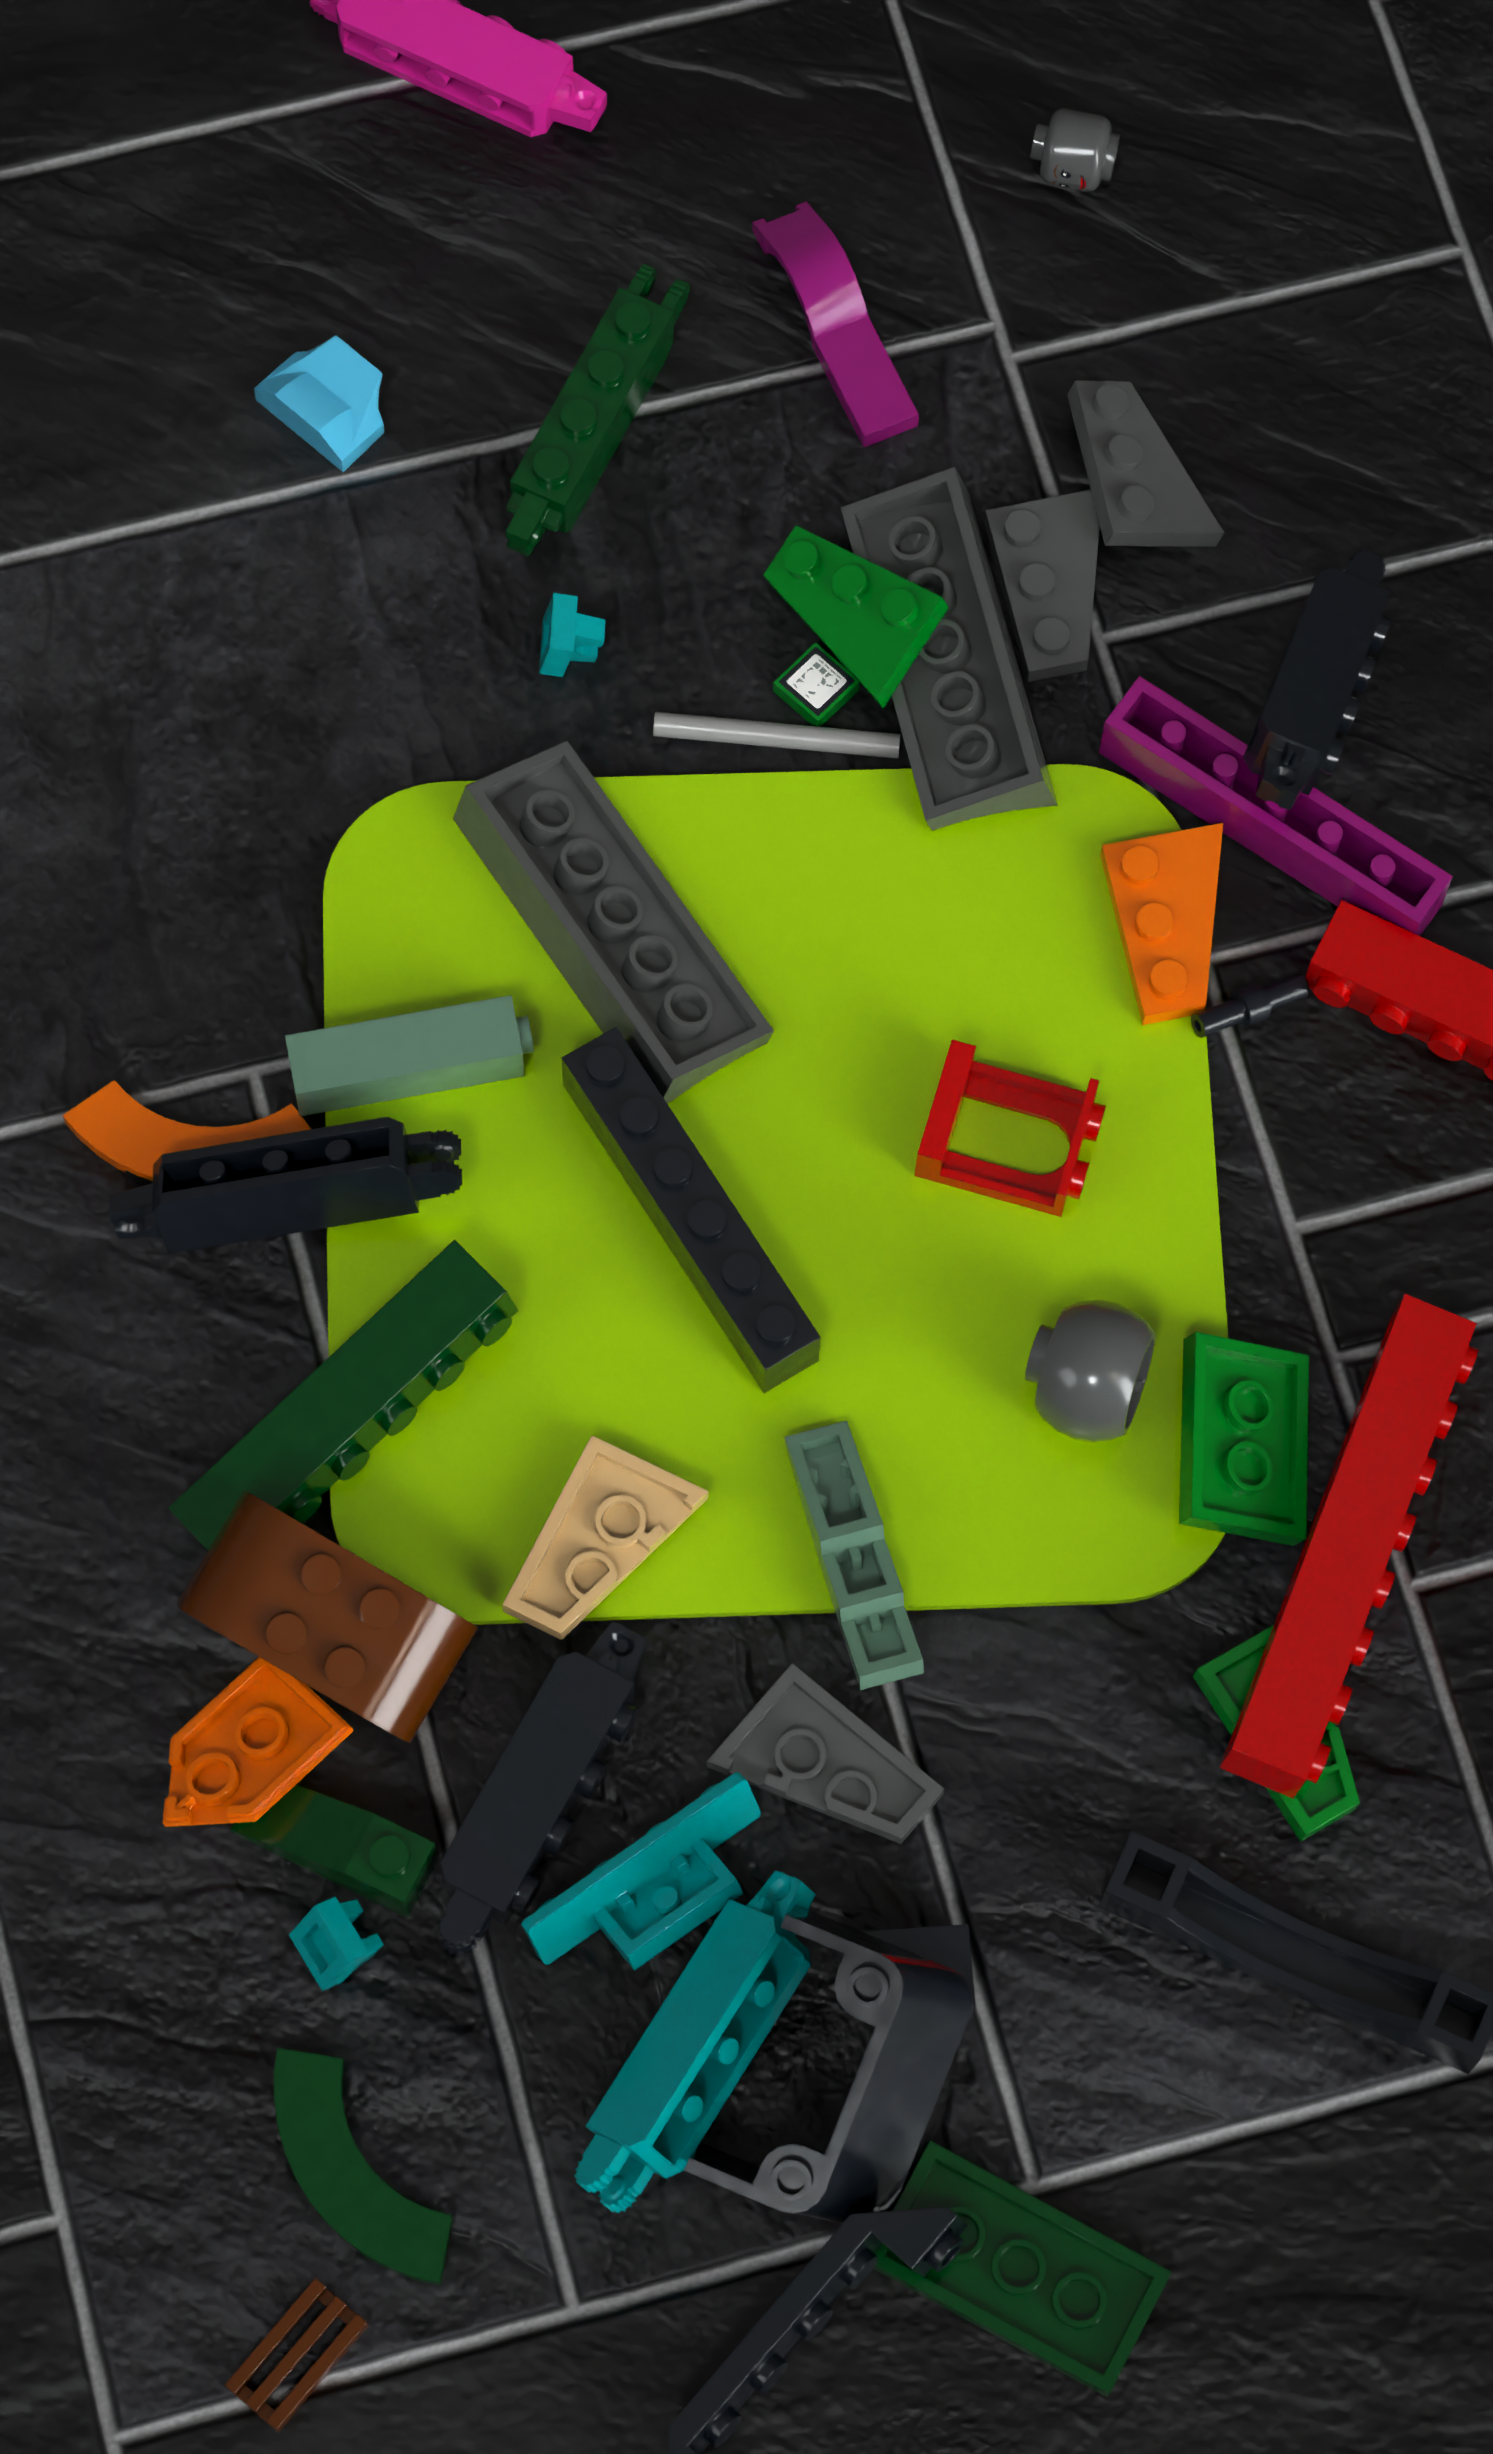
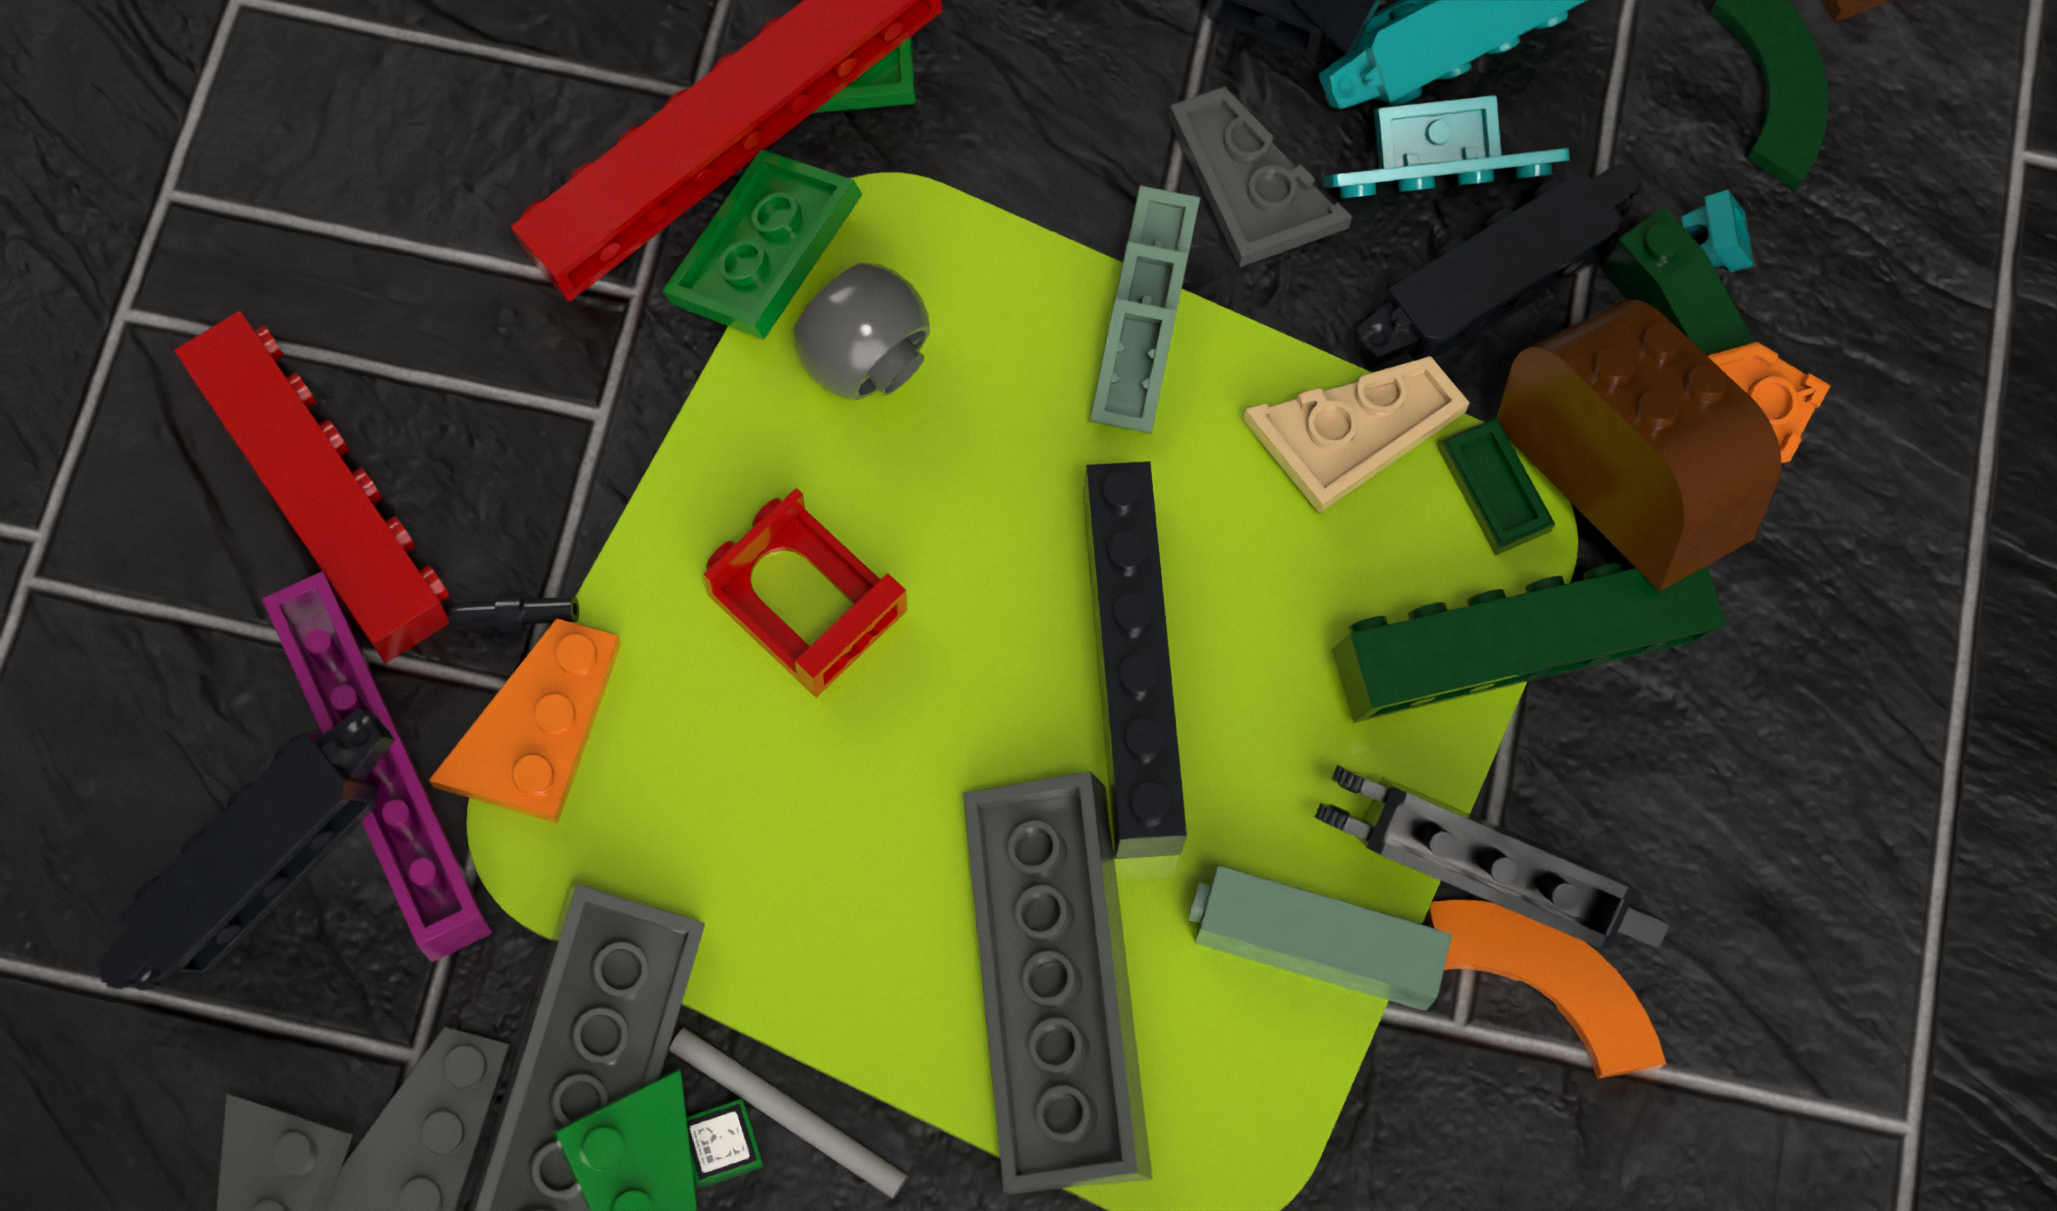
camera: 155 degrees left, 0 degrees up
none -> dark green tile [1438,418,1555,556]

